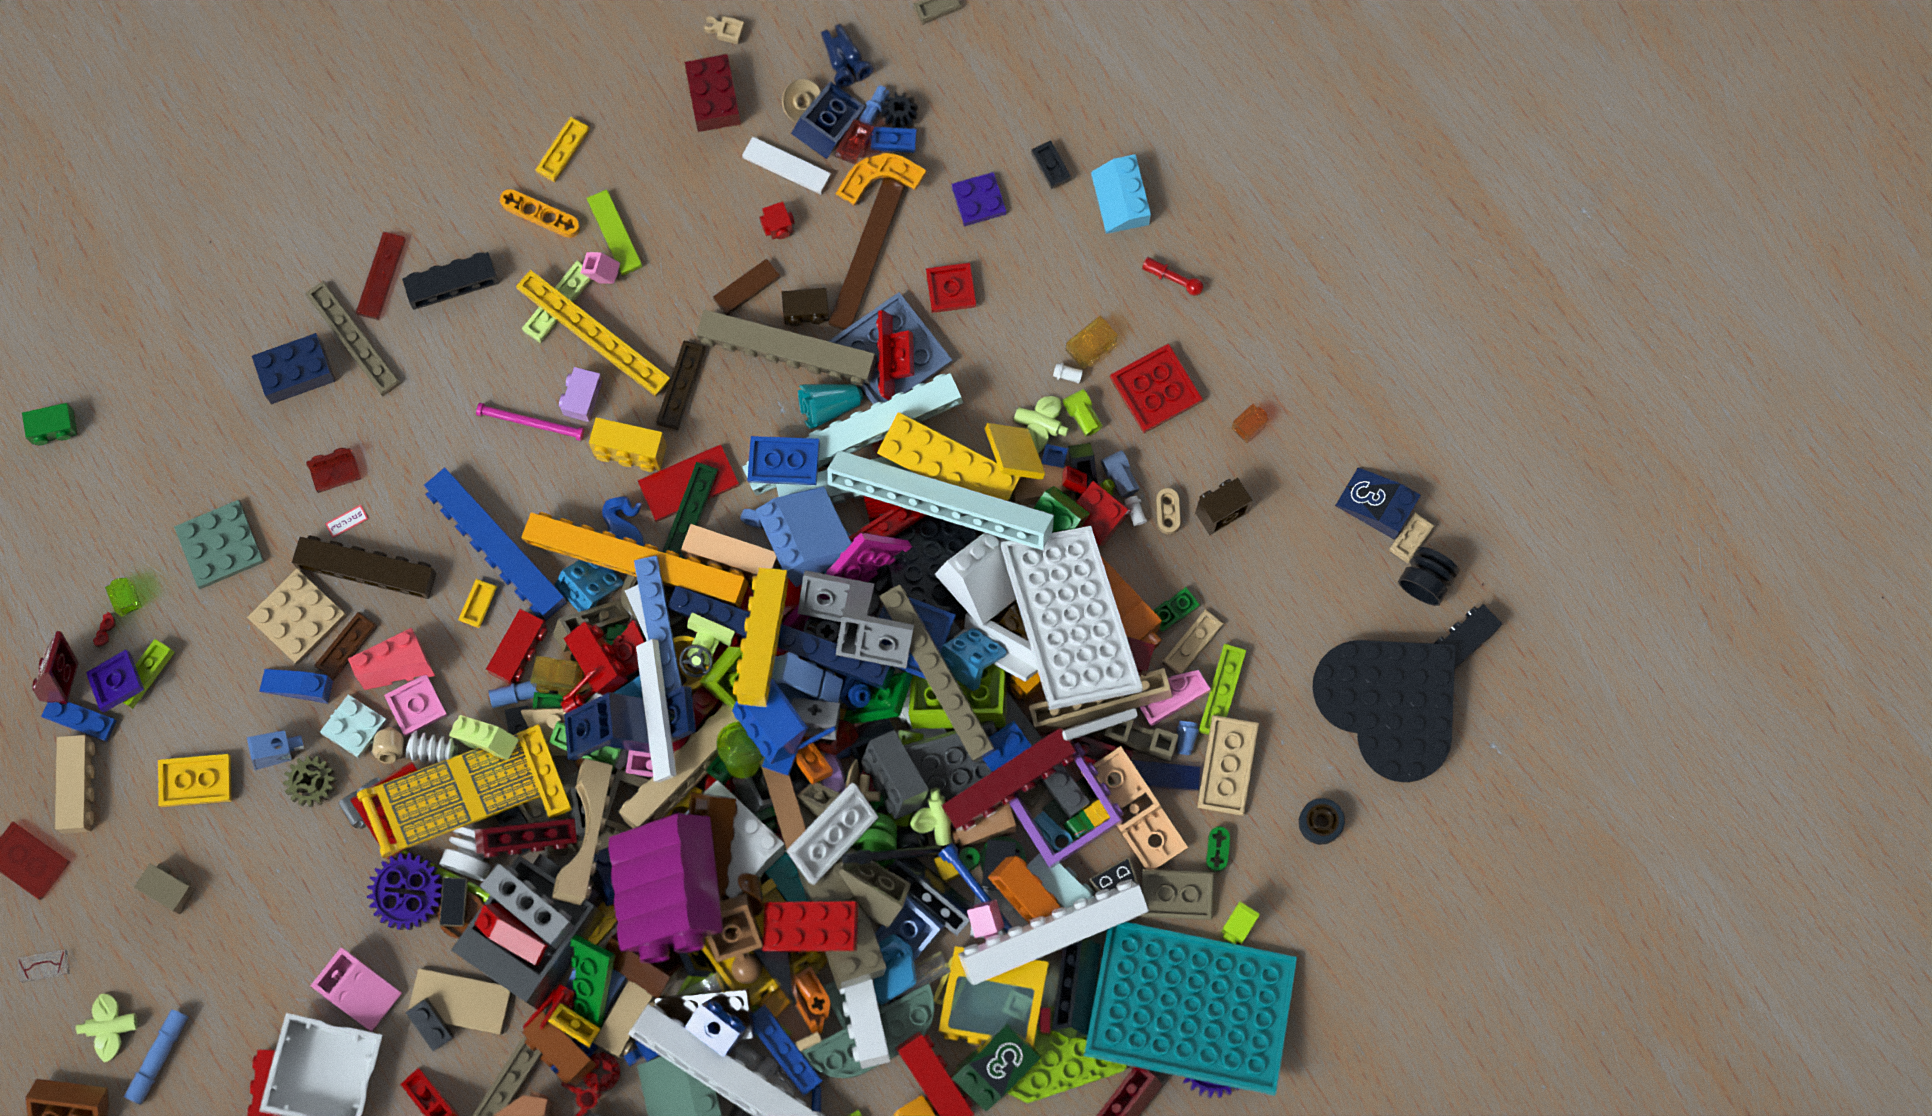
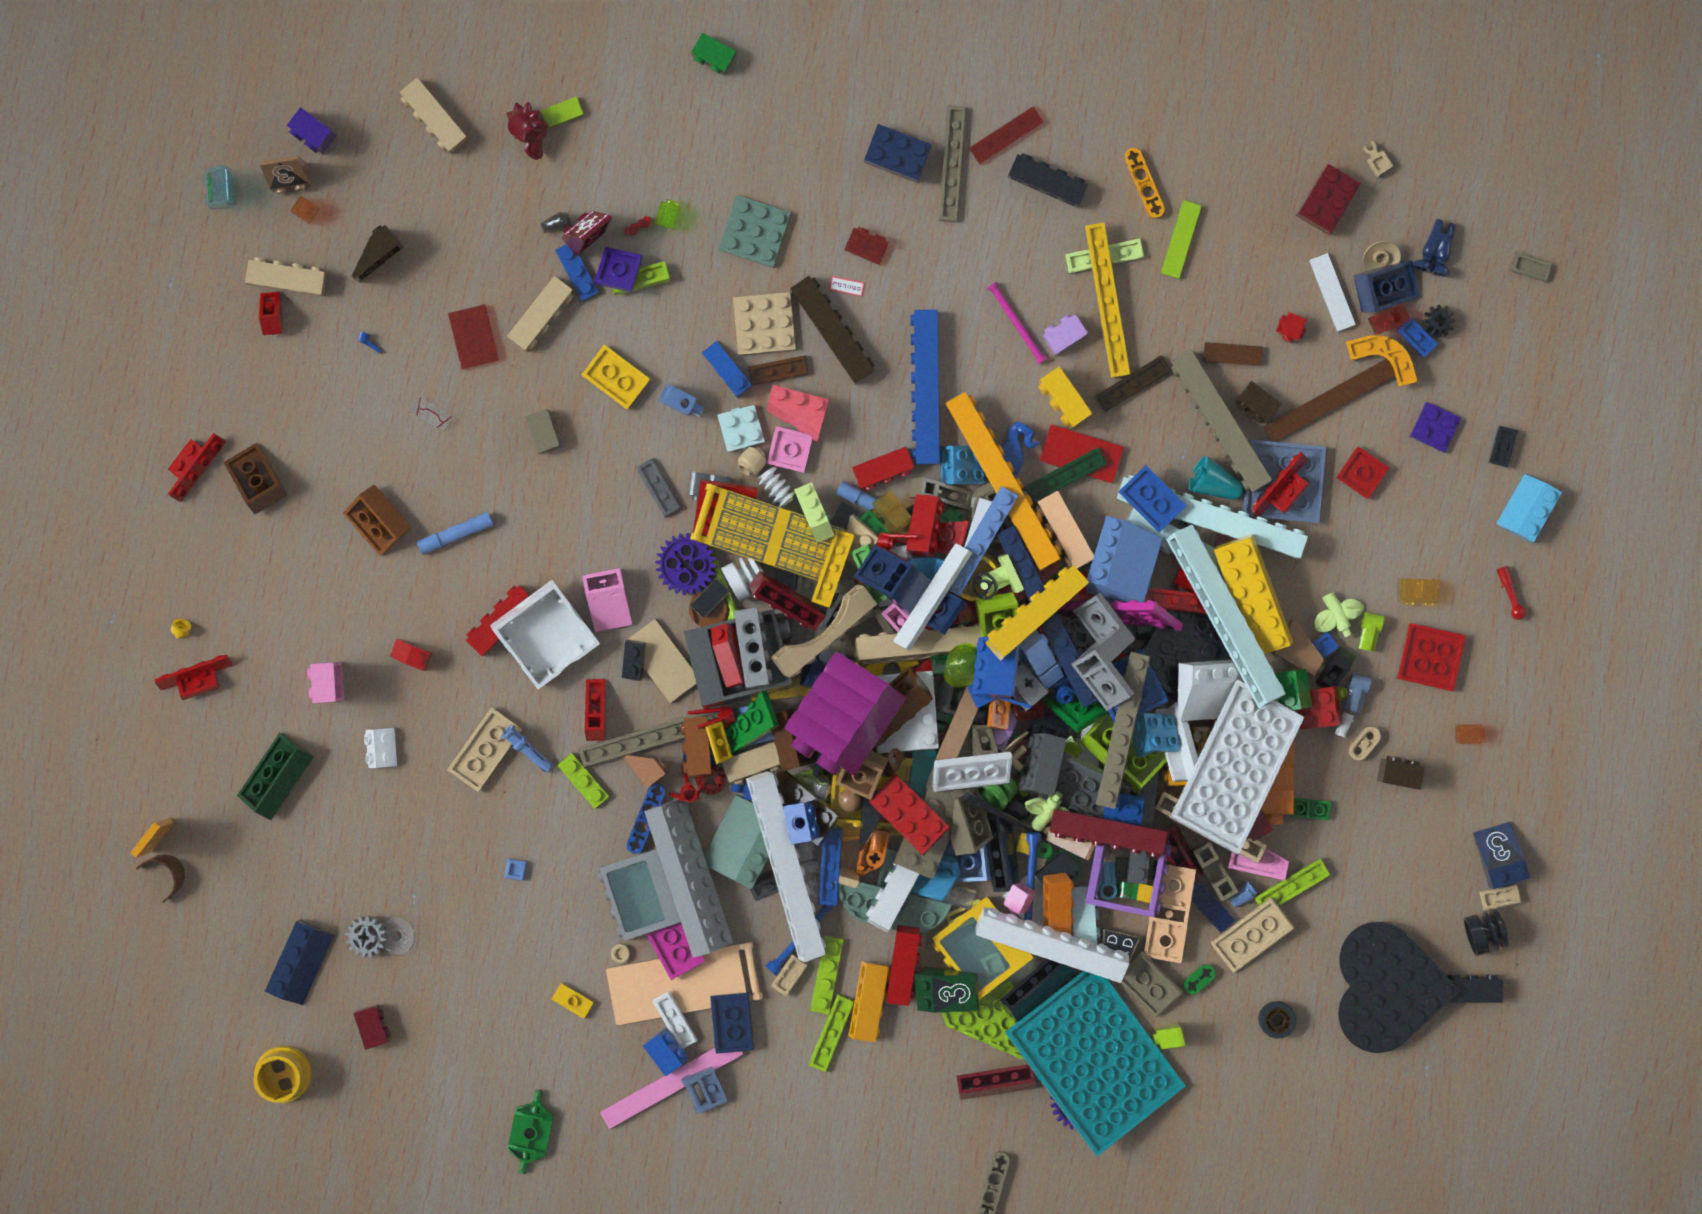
camera: 40 degrees right, 15 degrees up
yellowish green plant [76,994,137,1062] -> none
olive gear [283,755,336,807] -> none
yellow tile [458,578,497,628] -> none
yellow tile [535,117,590,182] -> none
bright pink brick [580,252,620,284] -> none
medium blue tile [740,509,763,529] -> none
medium blue axle [859,86,890,127] -> none
yellow tile [985,423,1045,479] -> none
dark red tile [1040,1008,1050,1035] -> none
white pin [1053,362,1083,384] -> none
red plate [1062,466,1087,494] -> none
white tile [1062,708,1138,741] -> none
tan tile [1162,609,1224,675] -> none
none -> clear smoke cone [541,211,571,233]
none -> flat silver tile [636,458,681,518]

